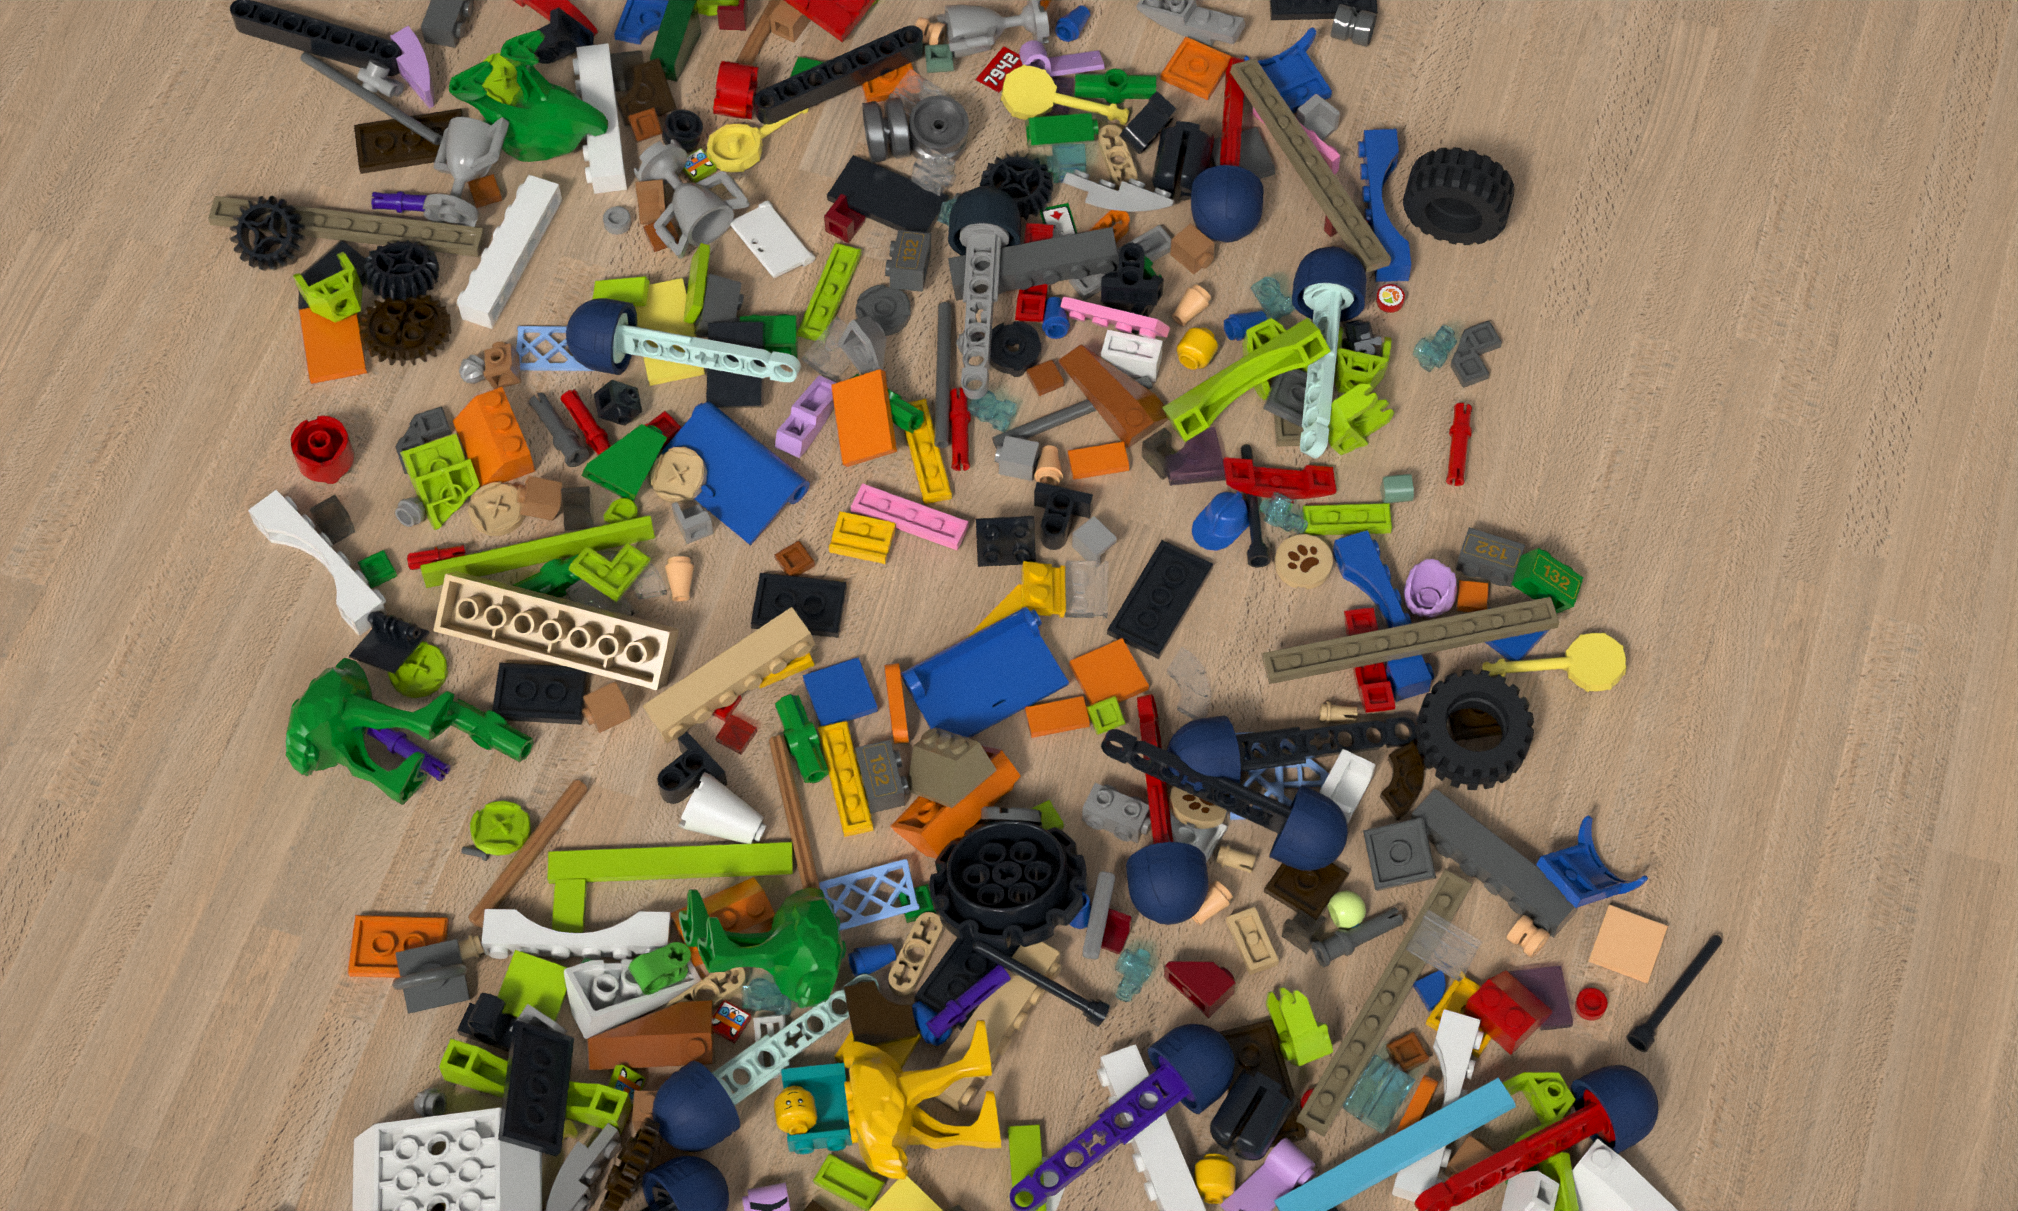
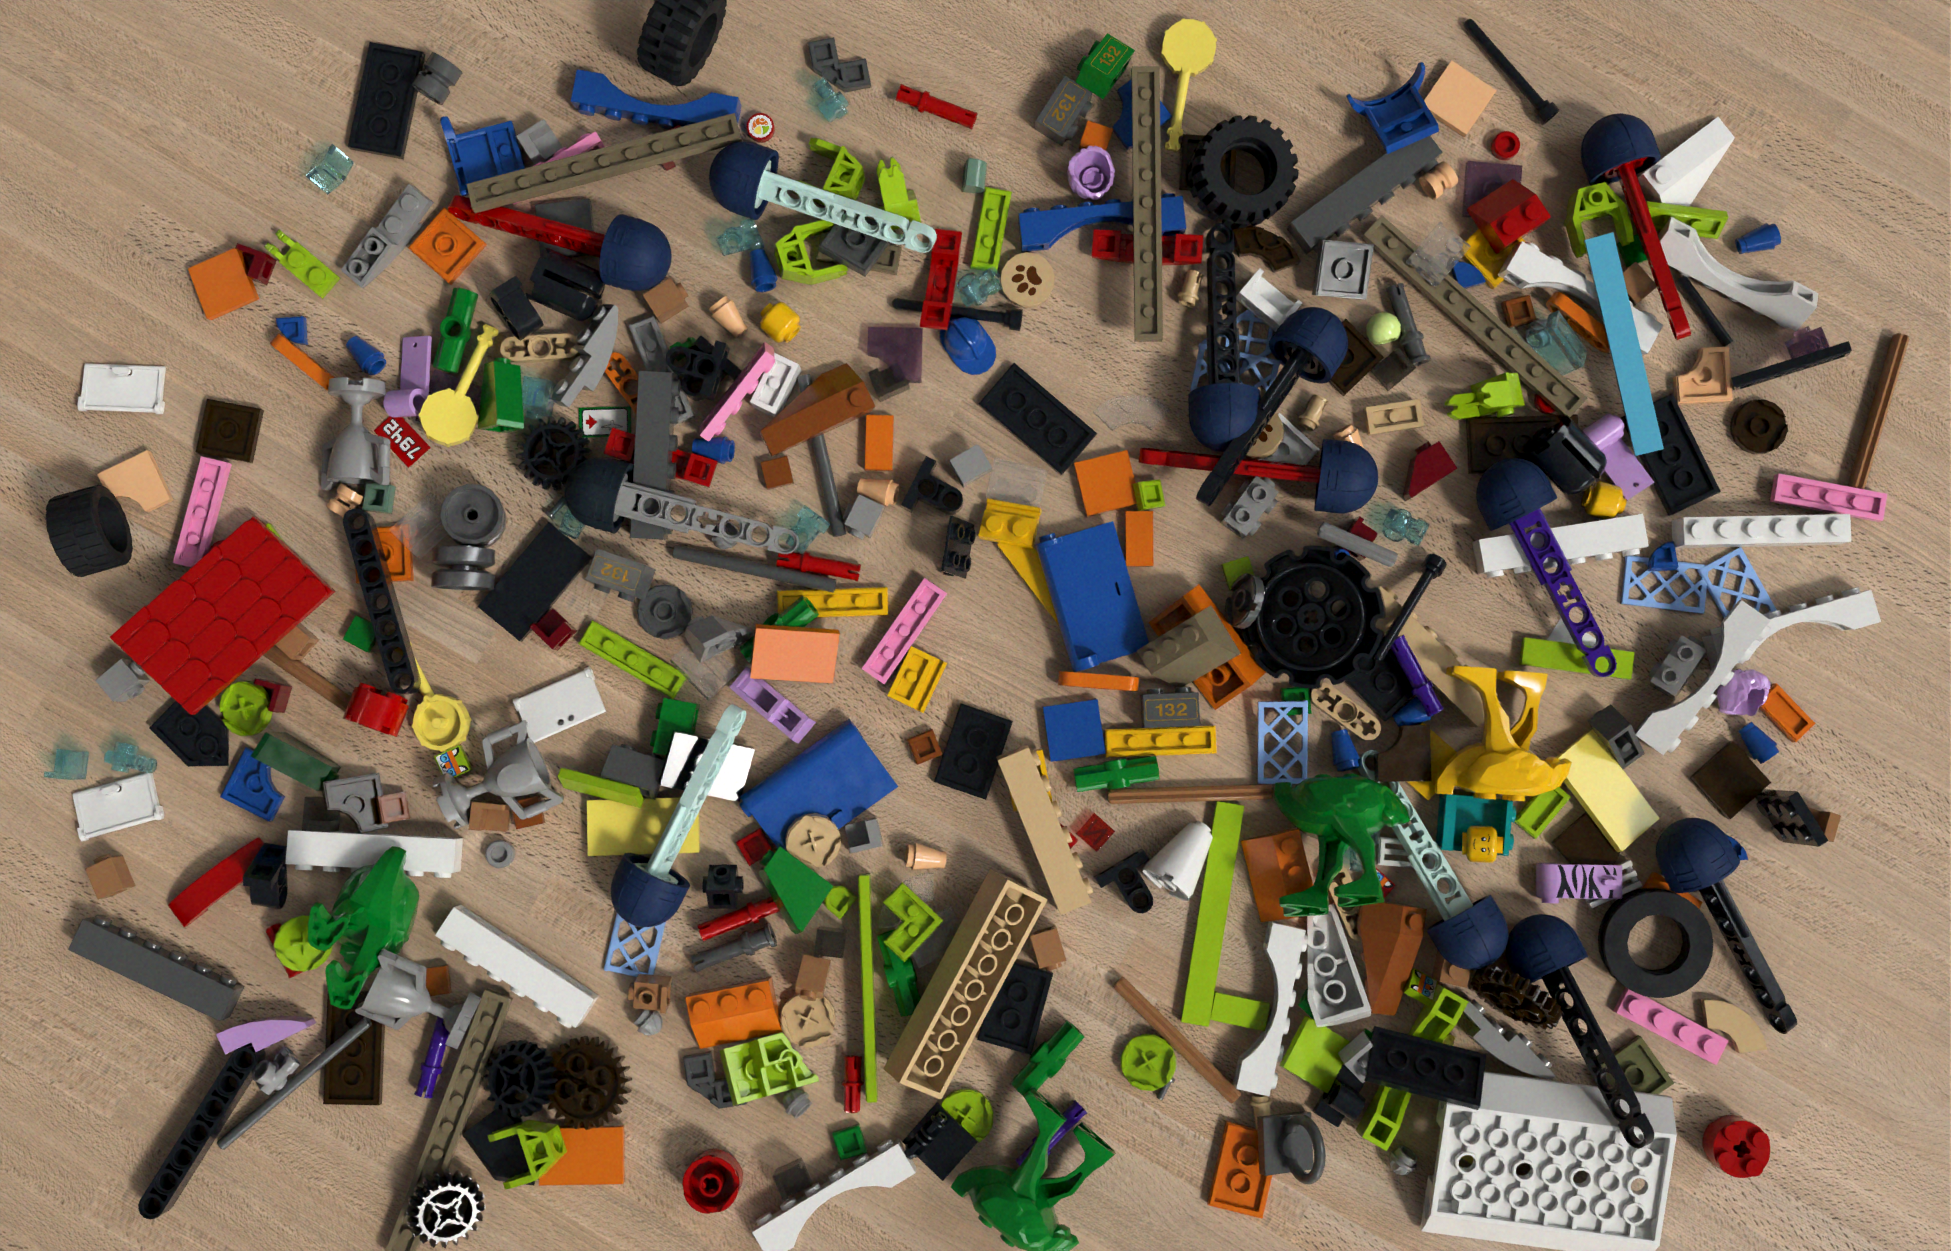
camera: 80 degrees left, 25 degrees up
lime tile [592,276,650,307] -> none
bright green piece [628,942,691,995] -> none
black wheel [662,109,703,153] -> none
clear brick [911,146,957,196] -> none
black plate [990,321,1041,377] -> none
lime arch [1162,317,1331,442] -> none
black hips [1341,319,1382,356] -> none

